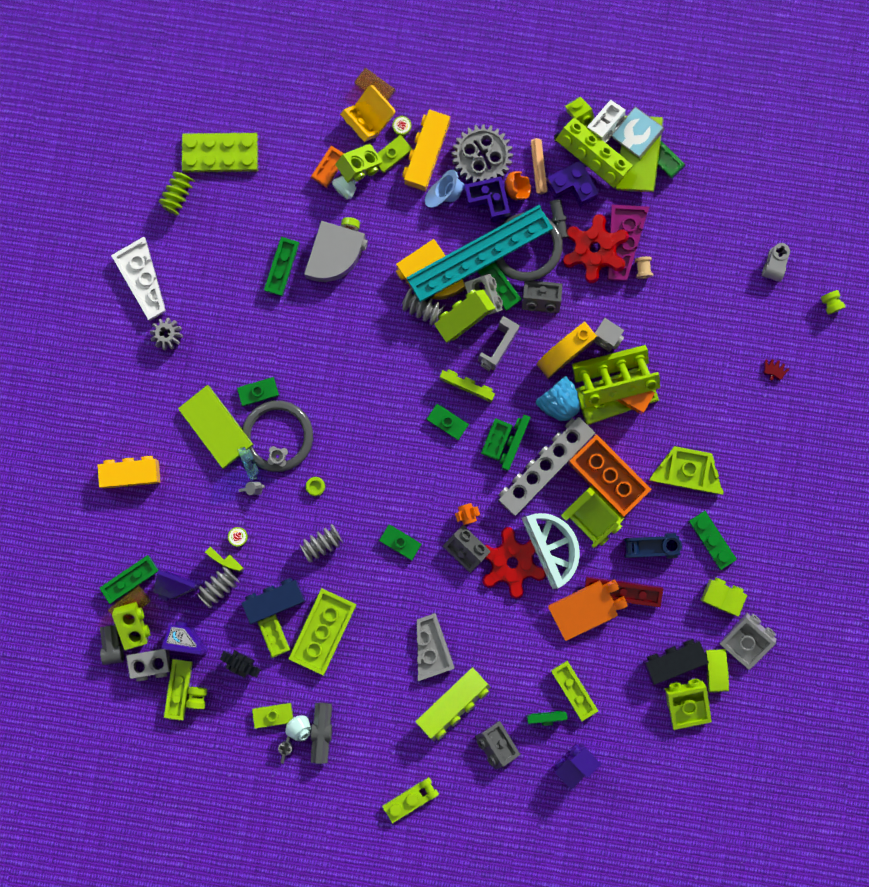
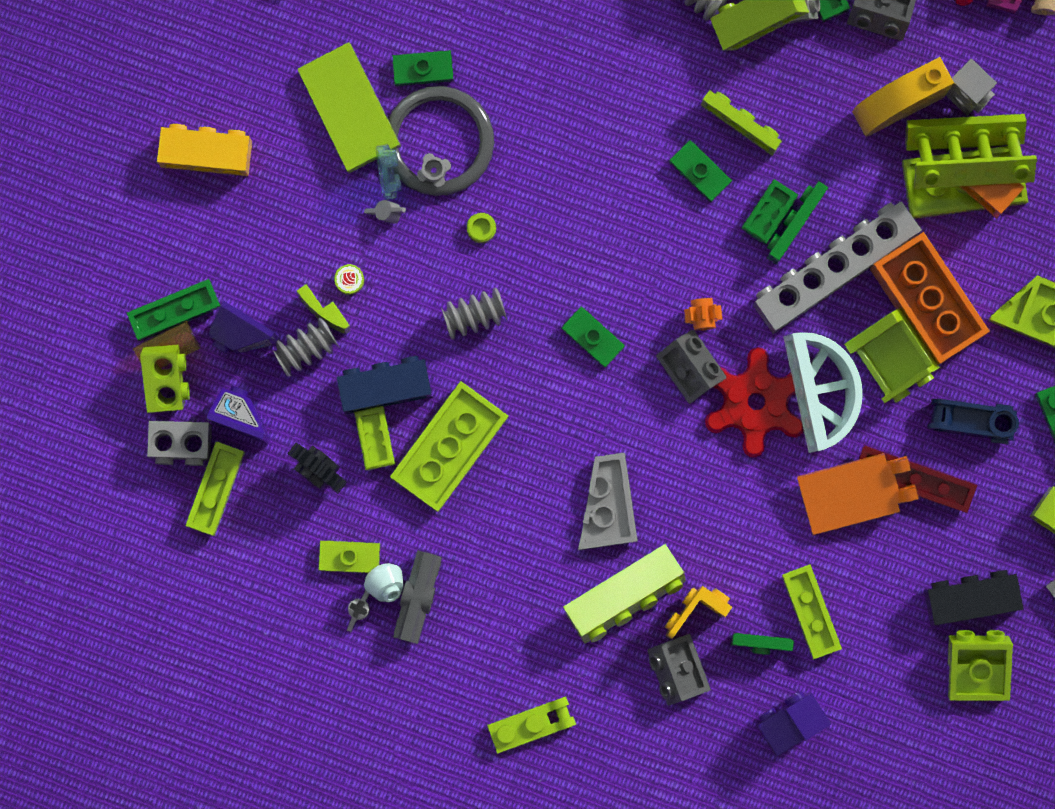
camera: 10 degrees right, 0 degrees up
dark grey piece [100,625,124,665] -> none
lime wheel [186,687,208,709] -> none
light grey panel [478,316,520,371] -> none
dark azure hair [536,376,581,421] -> none
lime slope [705,649,729,692] -> none
none -> yellow bracket [665,586,732,639]

